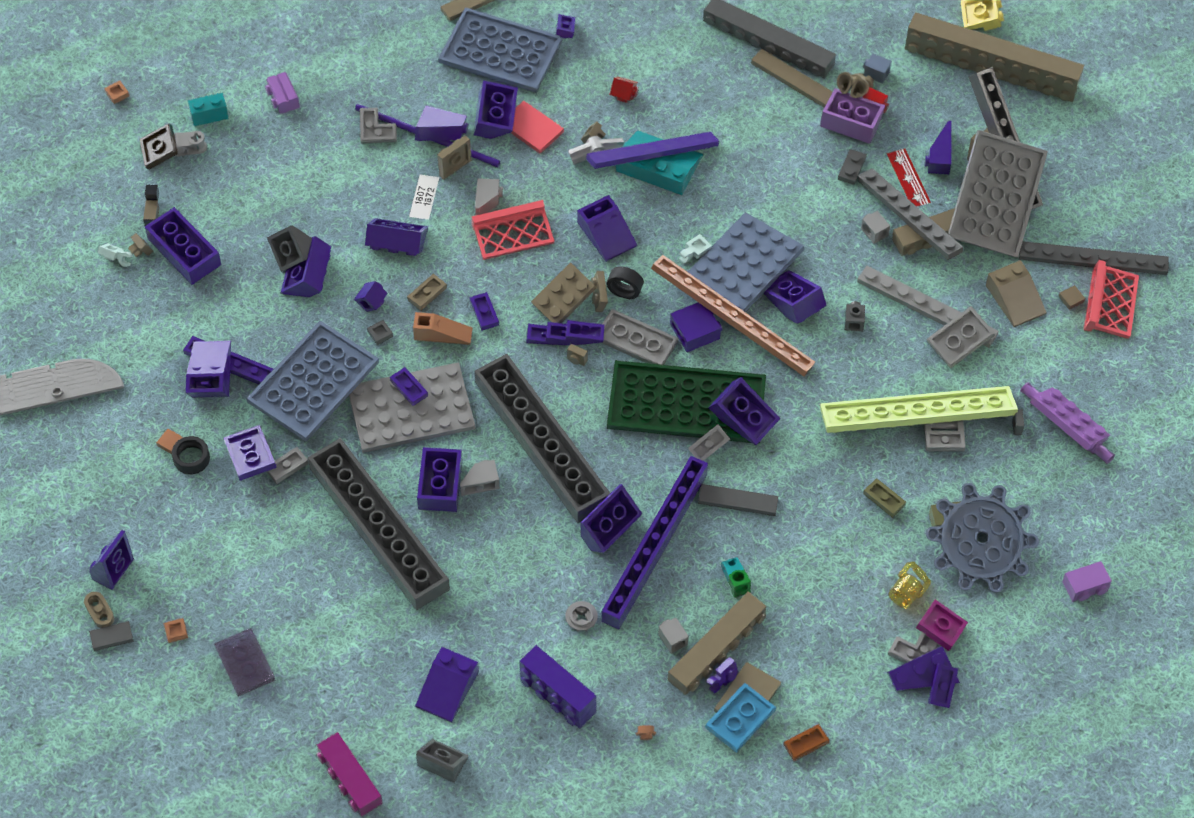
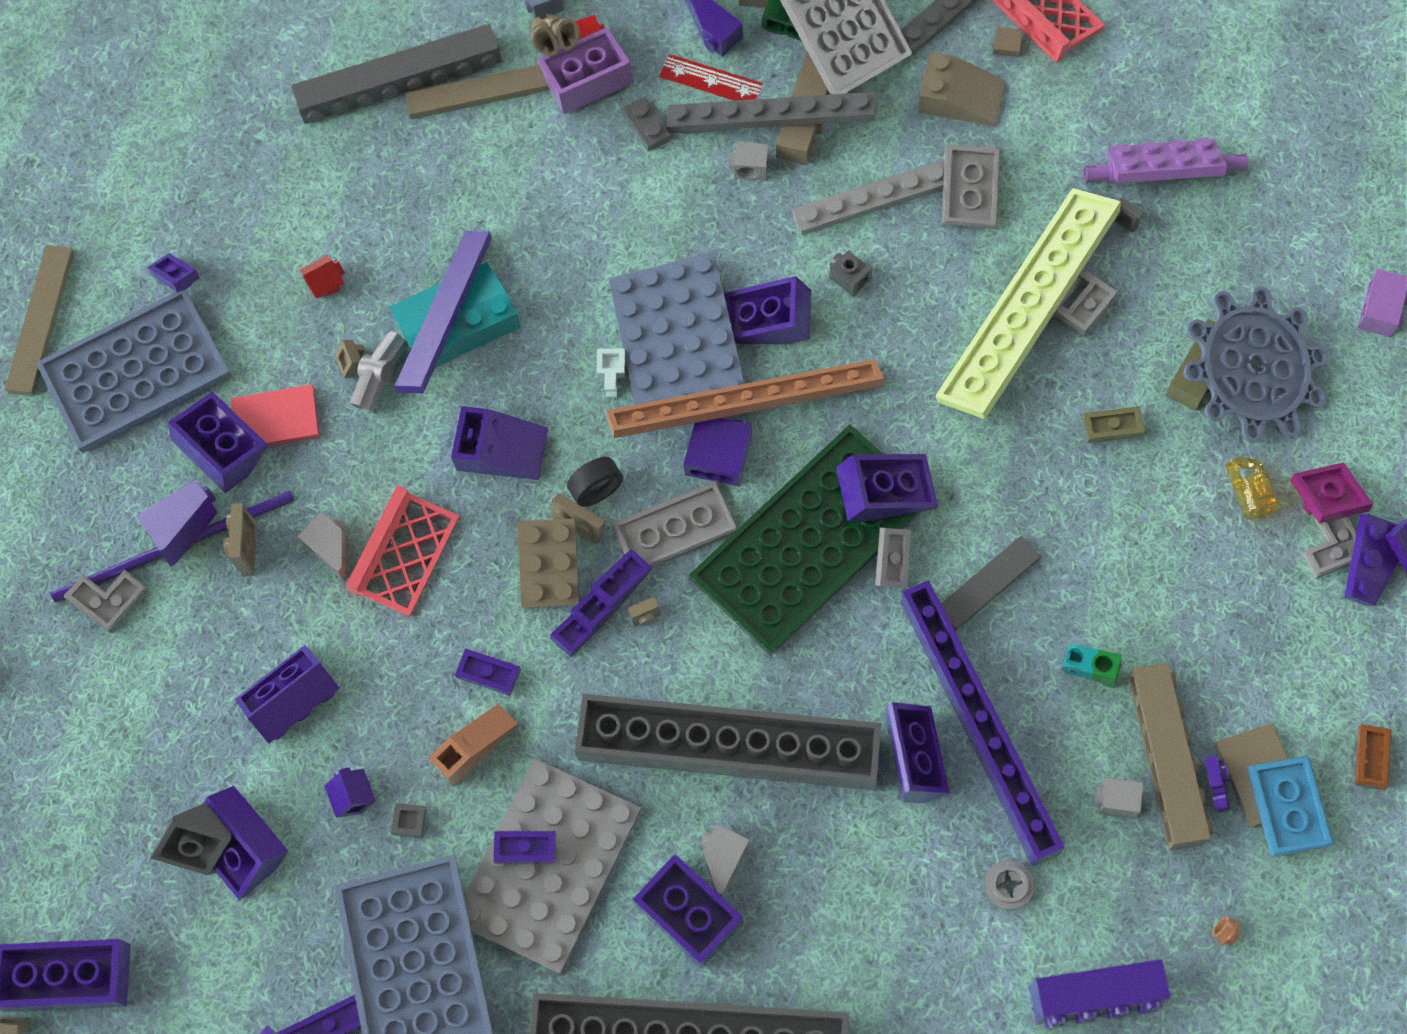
camera: 45 degrees left, 10 degrees up
dark tan plate [407,274,447,311] -> none
white sticker [409,175,439,220] -> none

